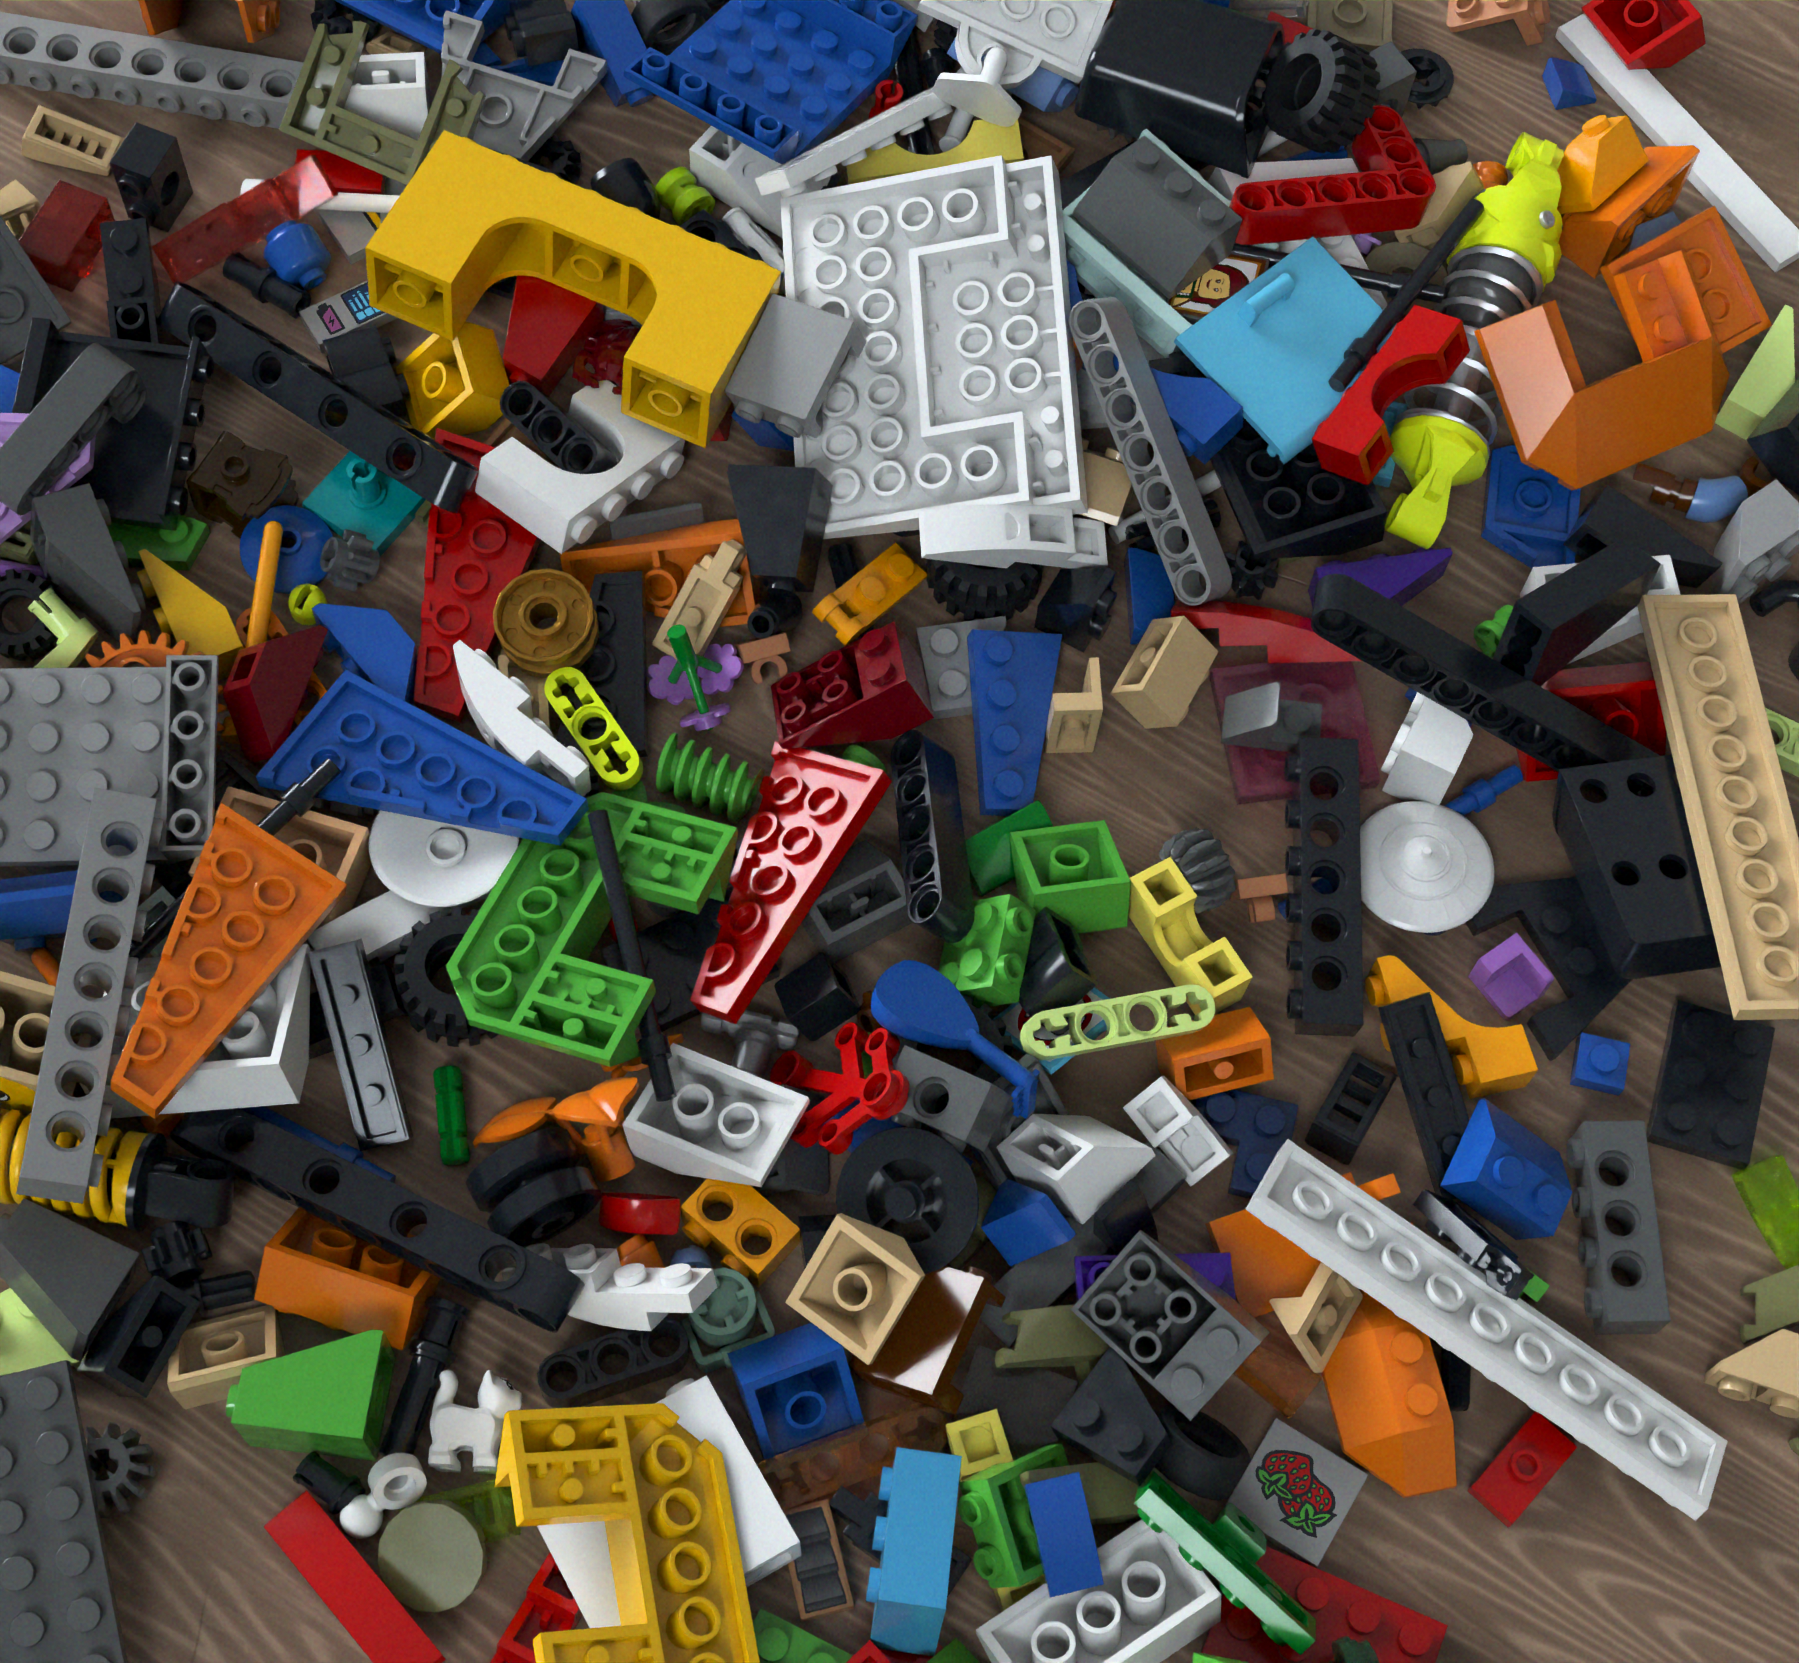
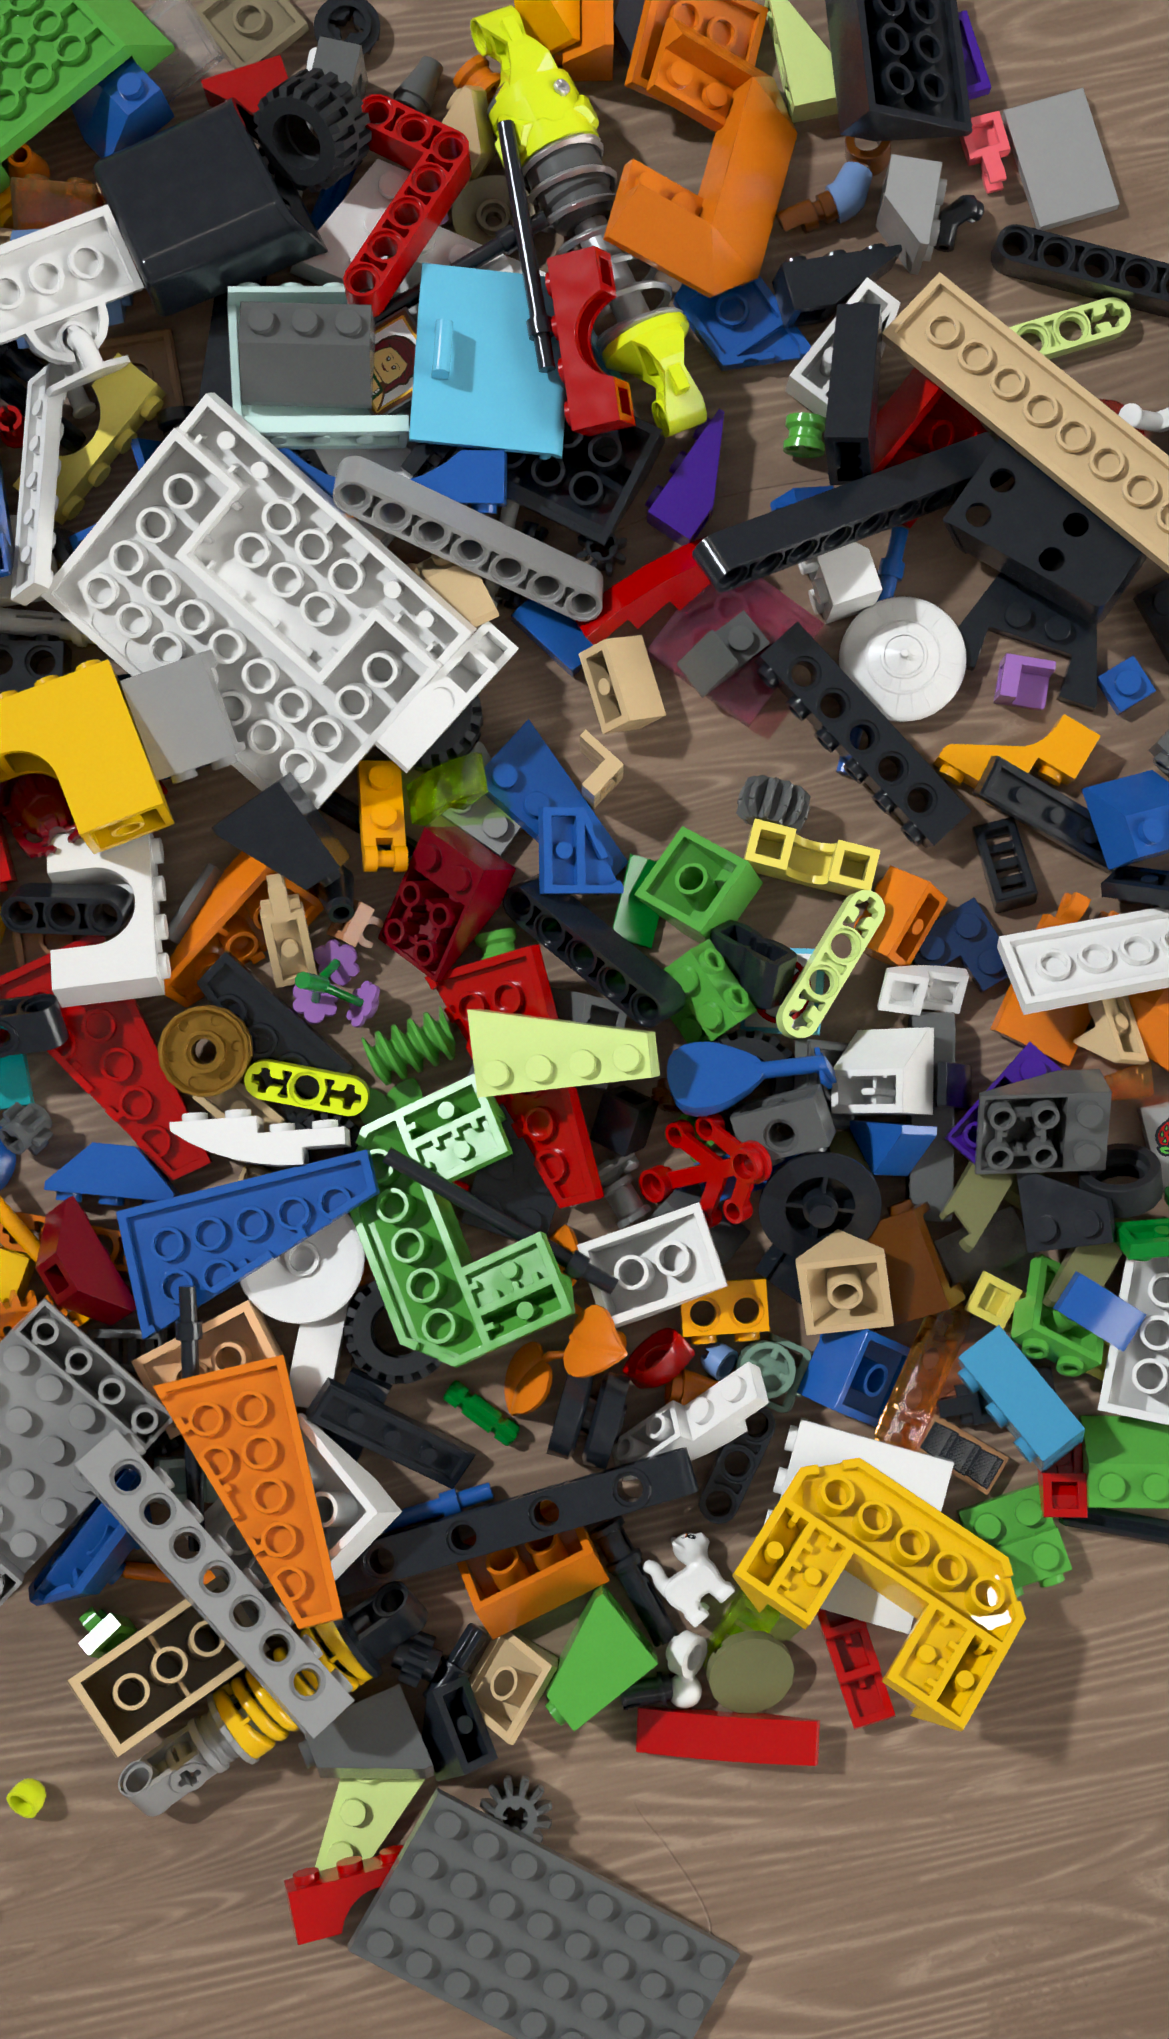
camera: 40 degrees left, 20 degrees up
neon yellow hinge [288,583,328,625] -> none
black slope [1034,567,1117,653] -> none
nougat tile [1230,873,1288,923] -> none
none -> clear neon green slope [406,752,488,826]
none -> yellowish green wedge [467,1009,660,1098]
none -> blue wing [538,807,624,894]

